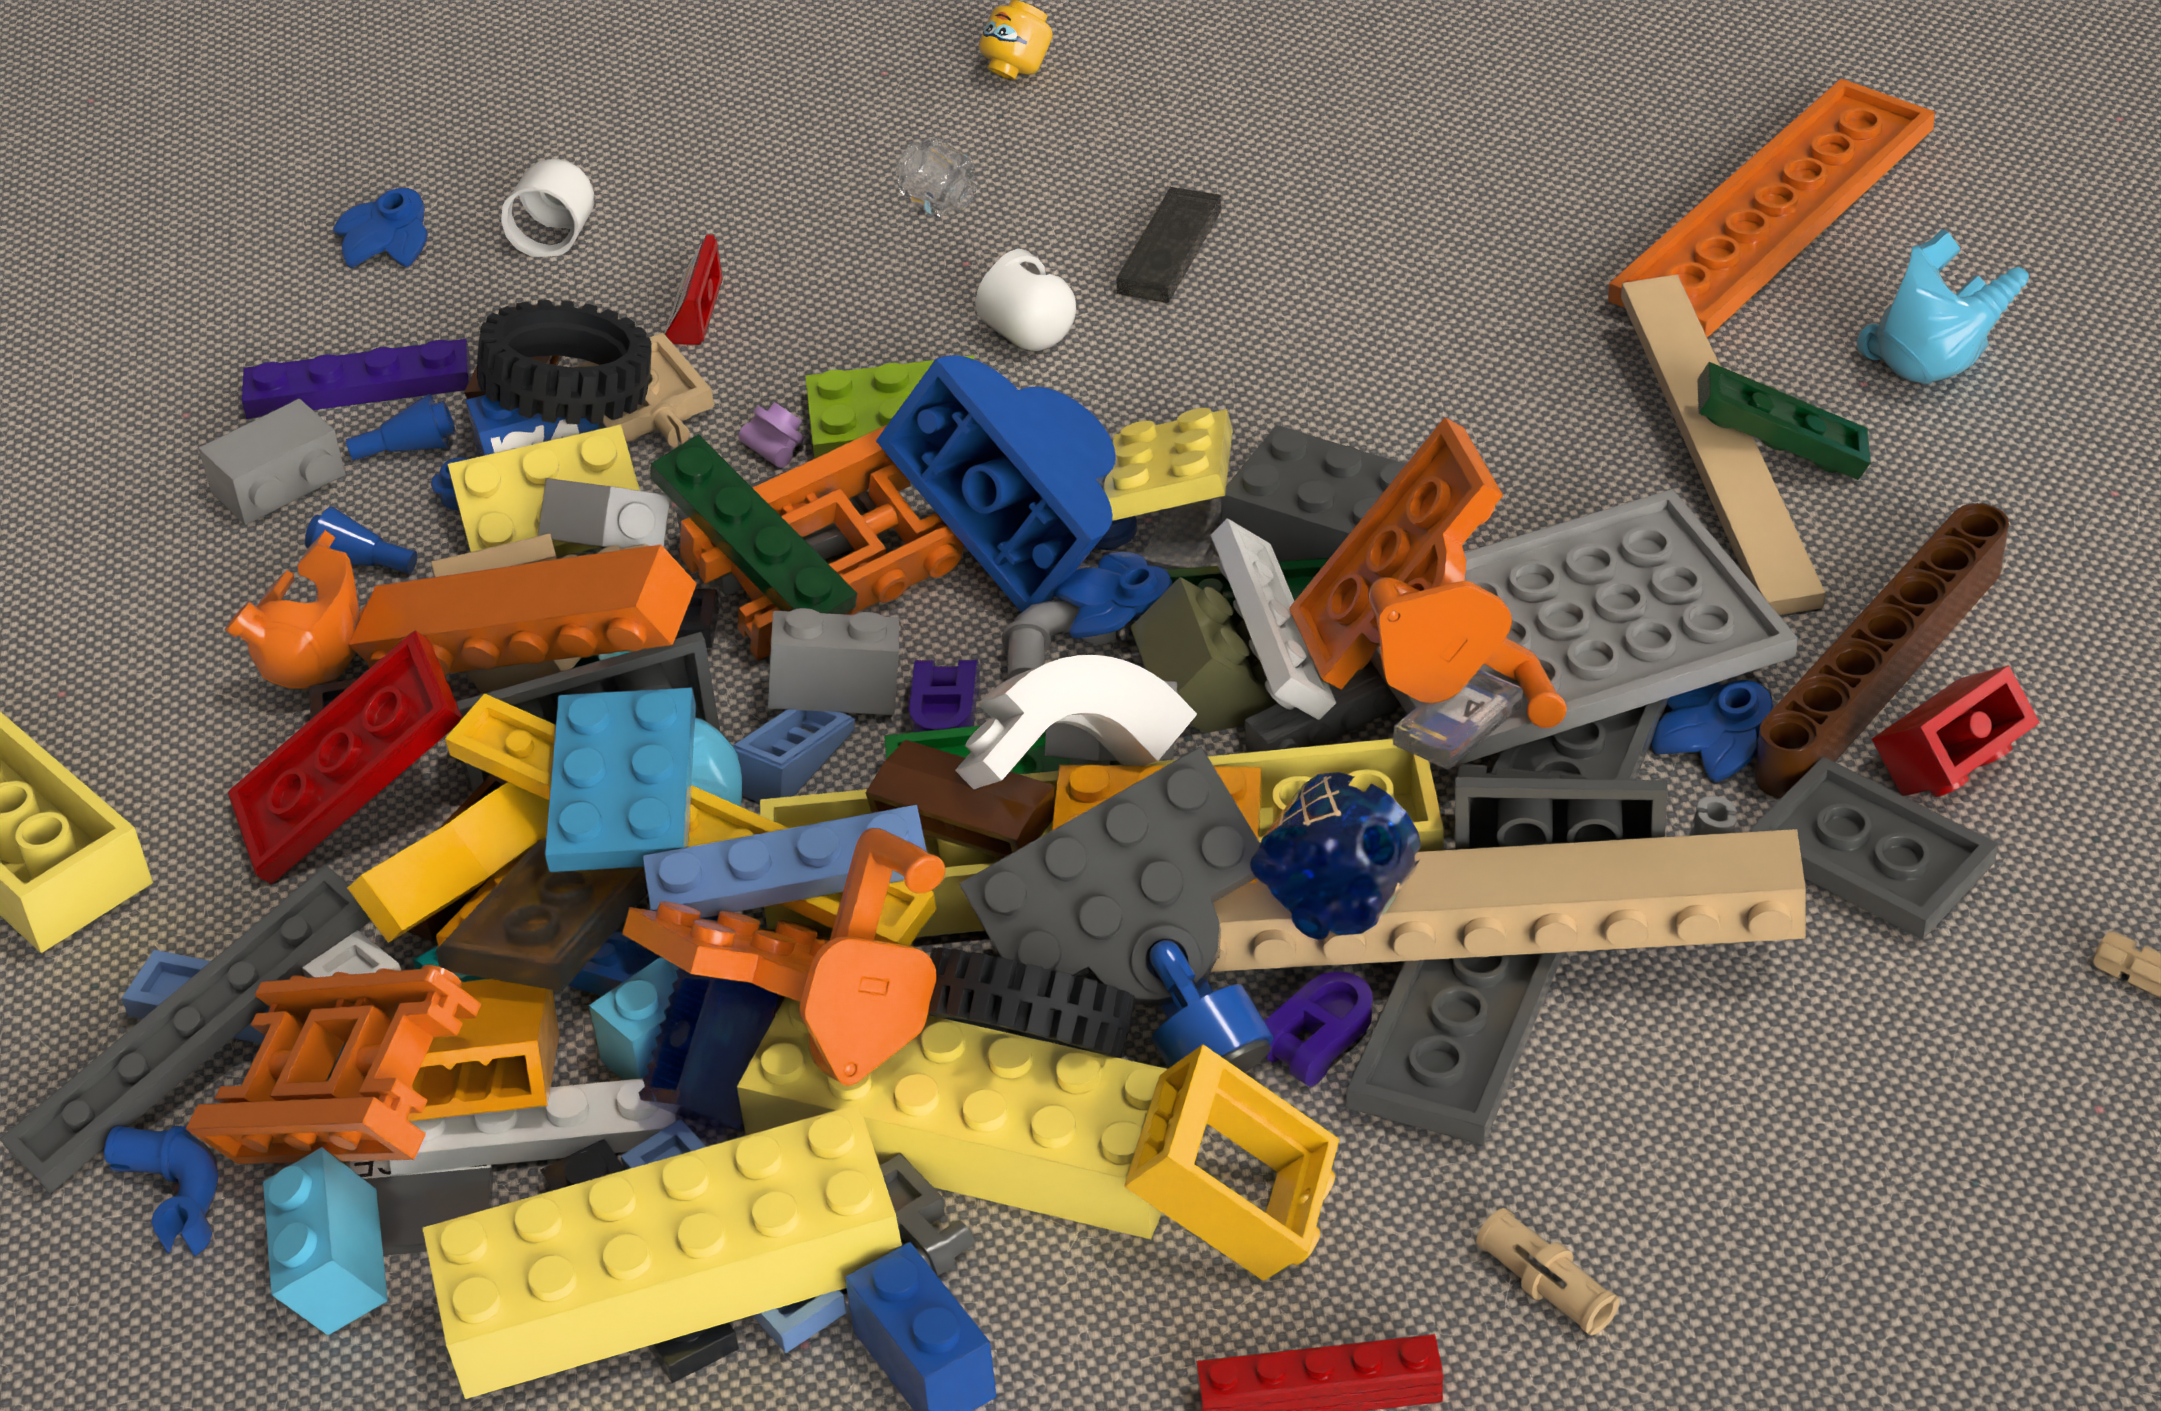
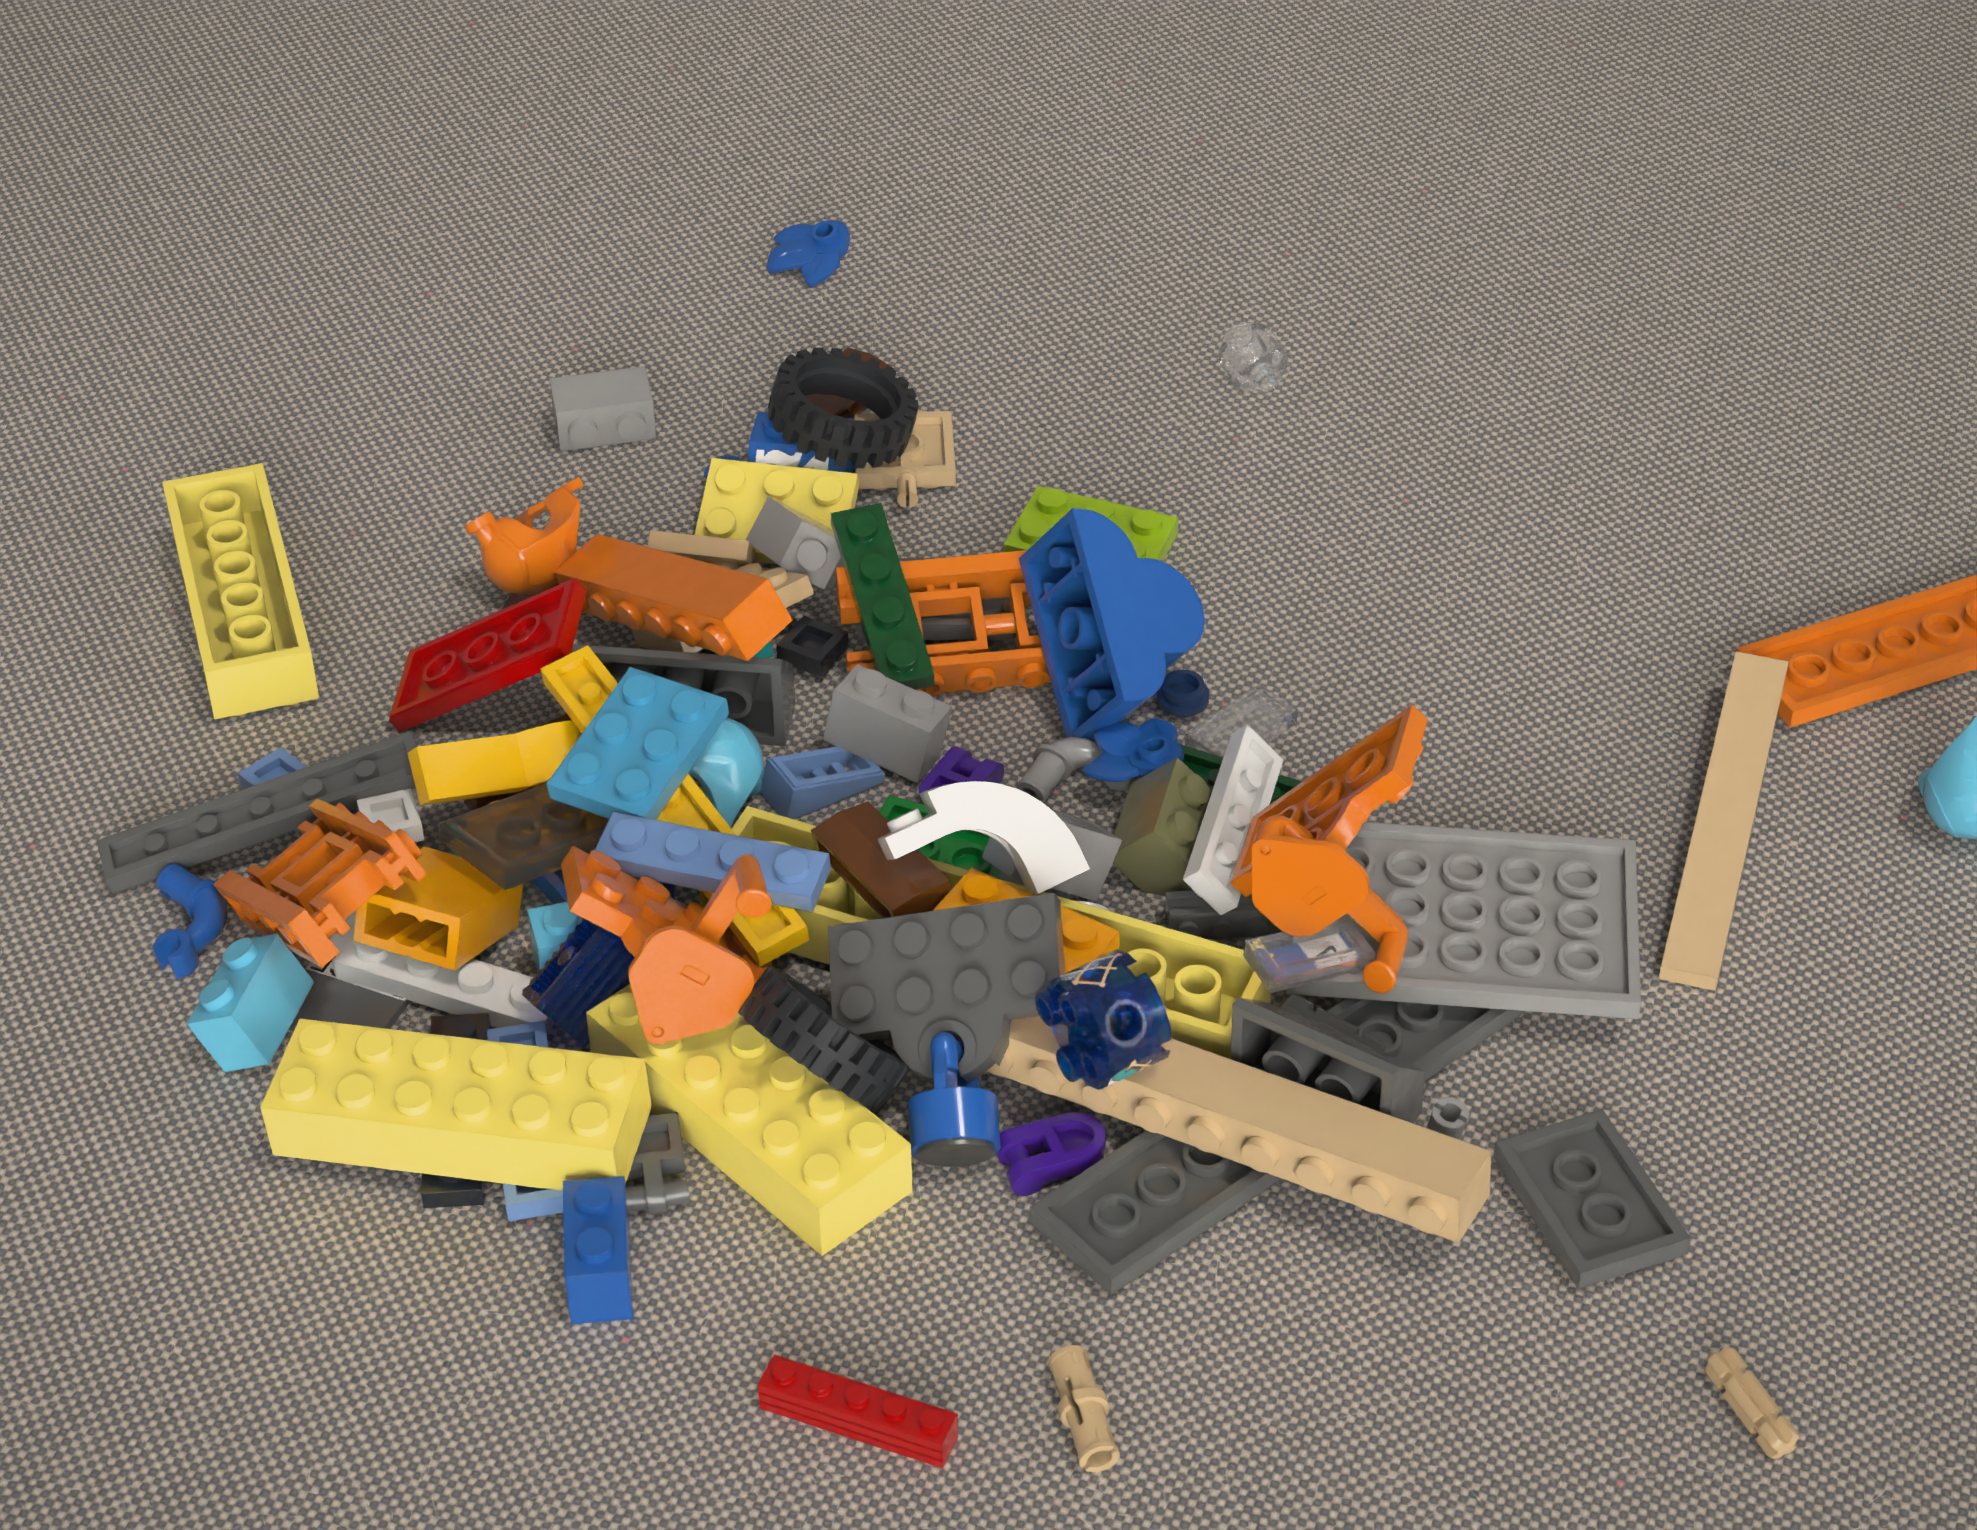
camera: 25 degrees right, 0 degrees up
dark purple plate [242,339,471,419] -> none
blue cone [305,507,417,574] -> none
blue cone [346,394,456,461] -> none
white helmet [501,158,594,257] -> none
red slope [664,235,723,345] -> none
lavender plate [739,402,806,468] -> none
white helmet [975,249,1076,351] -> none
yellow head [978,0,1053,81] -> none
light yellow plate [1103,408,1233,521] -> none
clear smoke tile [1116,187,1222,303] -> none
yellow window [1124,1044,1339,1281] -> none
dark grey brick [1221,425,1407,562] -> none
blue plate [1651,680,1774,783] -> none
dark green plate [1697,362,1871,480] -> none
reddish brown beam [1755,503,2009,798] -> none
red brick [1871,665,2040,797] -> none

